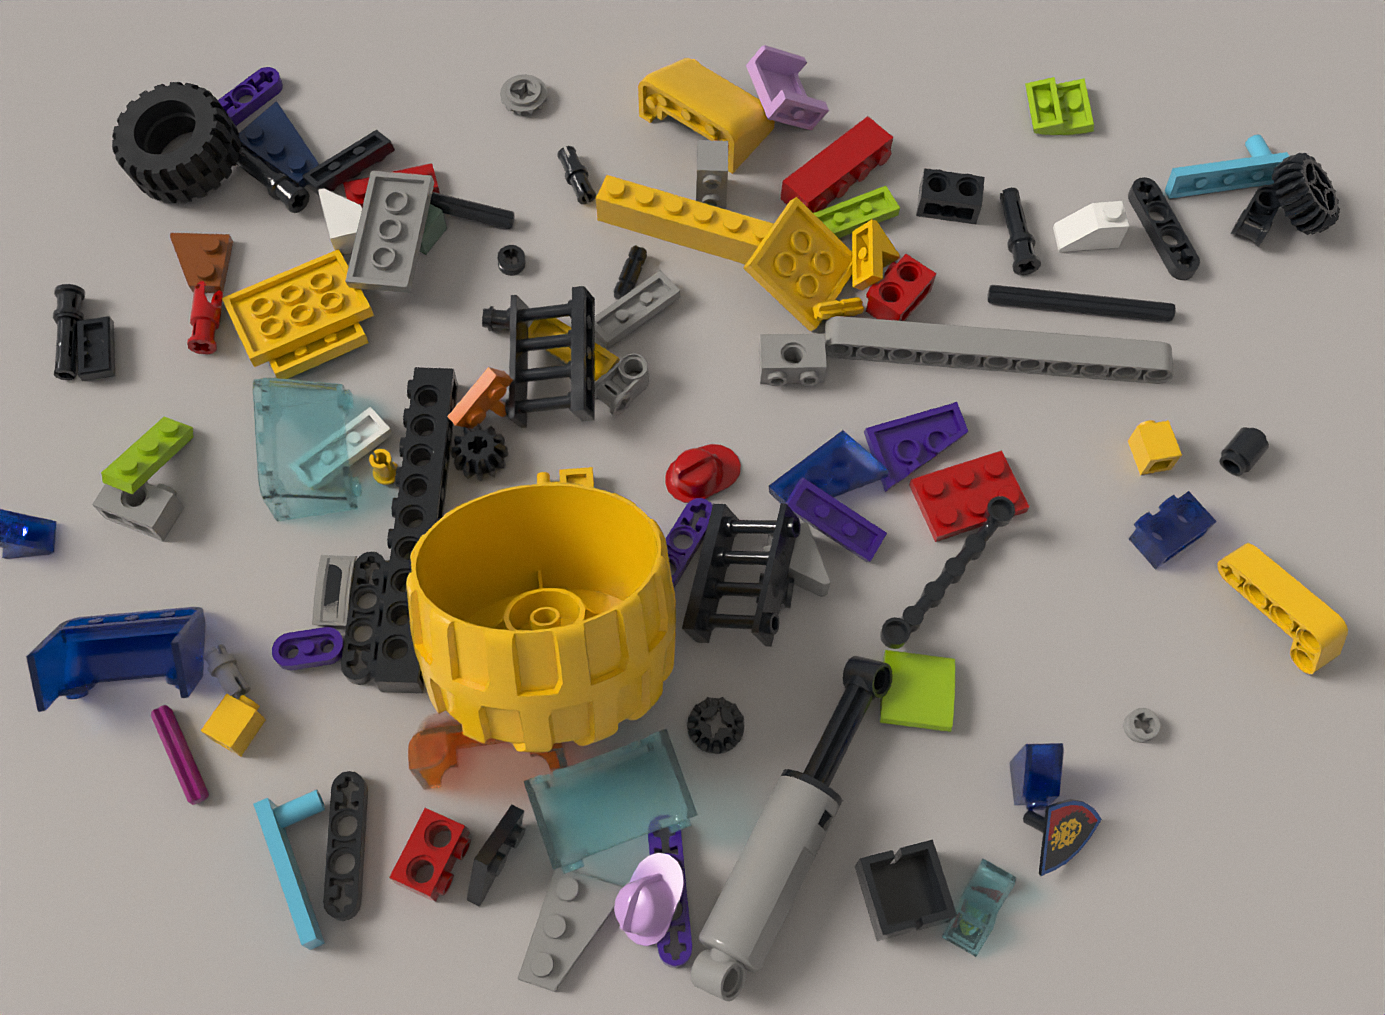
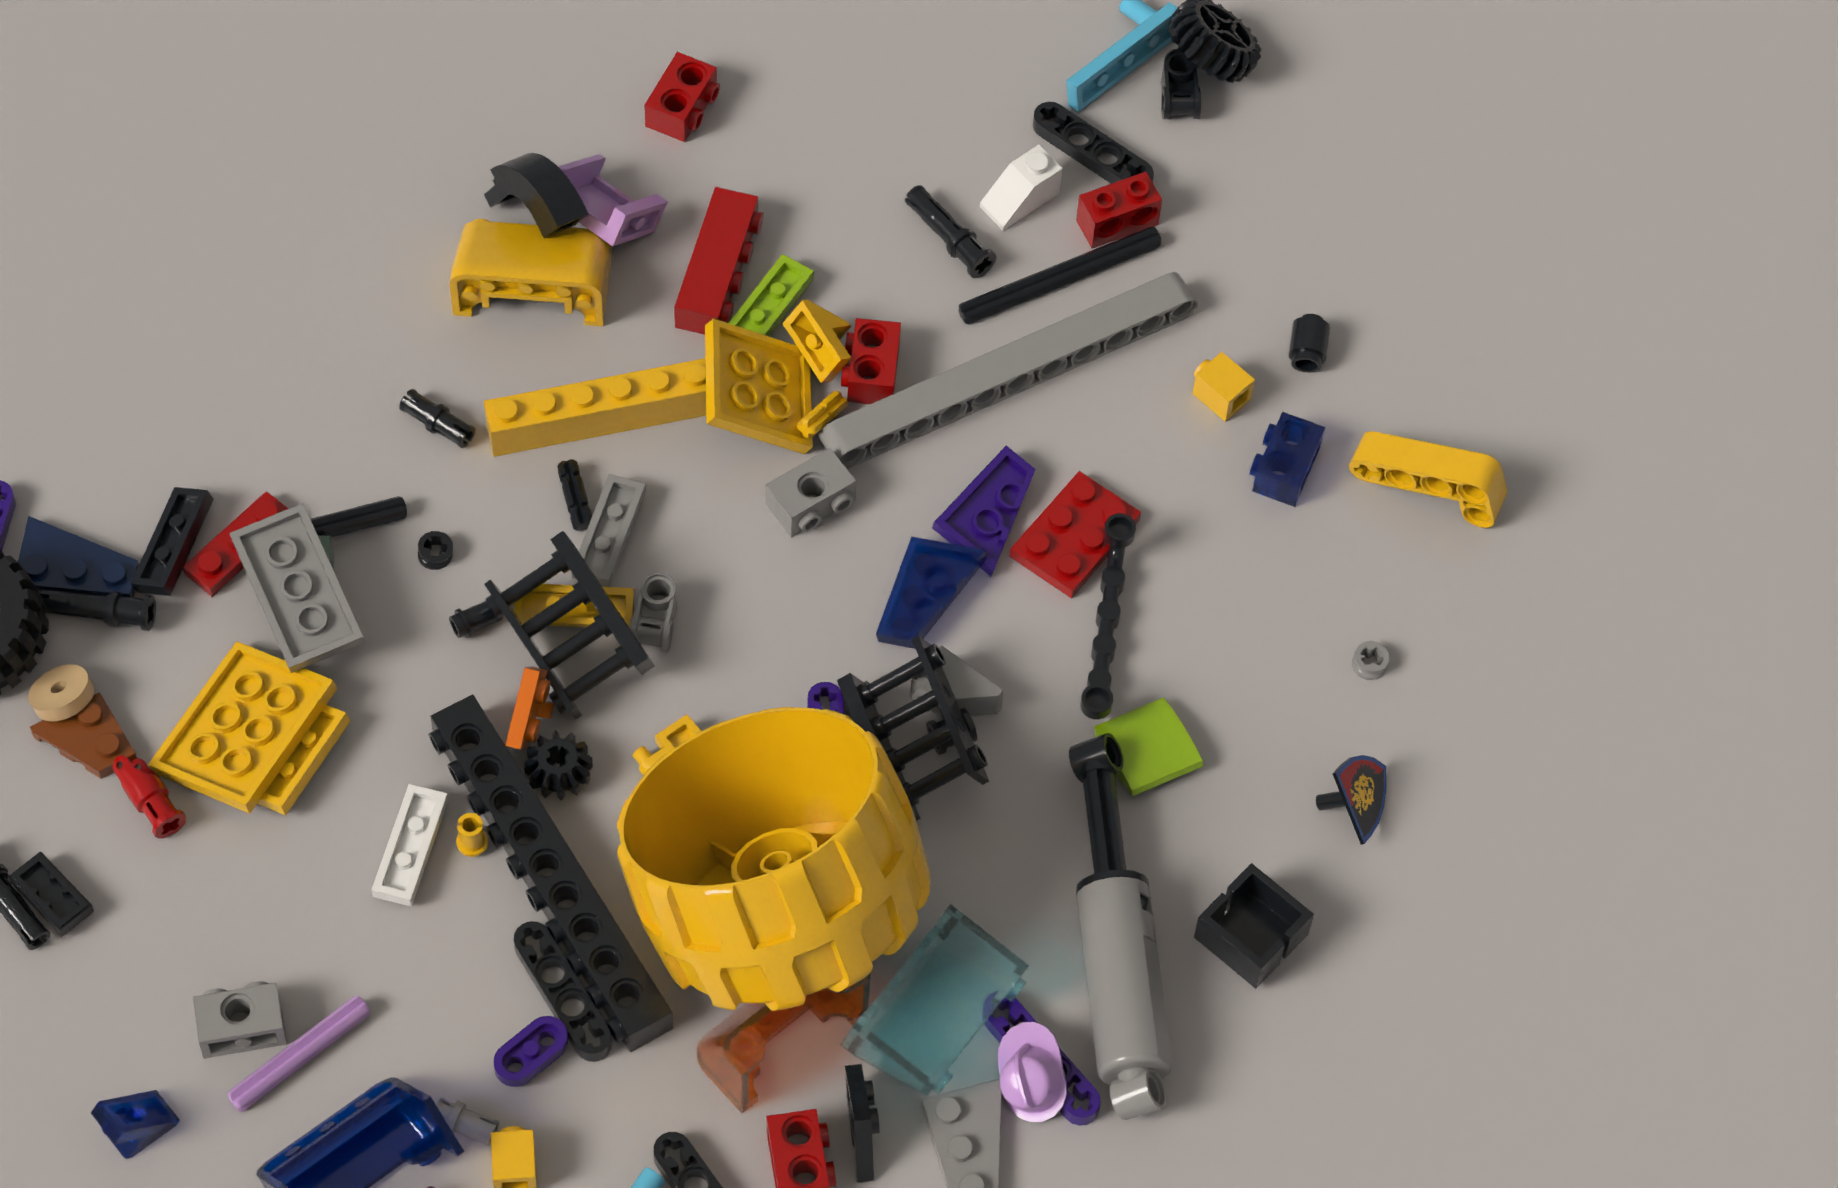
camera: 35 degrees left, 5 degrees down
lime plate [101,416,194,494] -> none
clear light blue windscreen [253,377,362,522] -> none
light grey slope [312,555,357,626] -> none
white slope [318,188,362,255] -> none
light grey gear [500,74,547,115] -> none
red piece [665,444,741,503] -> none
black gear [687,697,744,754] -> none
light grey brick [696,140,728,209] -> none
dark purple plate [785,478,887,562] -> none
black brick [916,168,985,225] -> none
clear light blue slope [942,858,1017,957] -> none
clear blue slope [1009,743,1064,811] -> none
lime slope [1025,77,1094,135] -> none
none -> tan piece [28,664,95,722]
none -> lavender axle [228,996,370,1112]
none -> black arch [484,153,589,238]
none -> red brick [644,52,720,142]
none -> red brick [1076,172,1162,249]

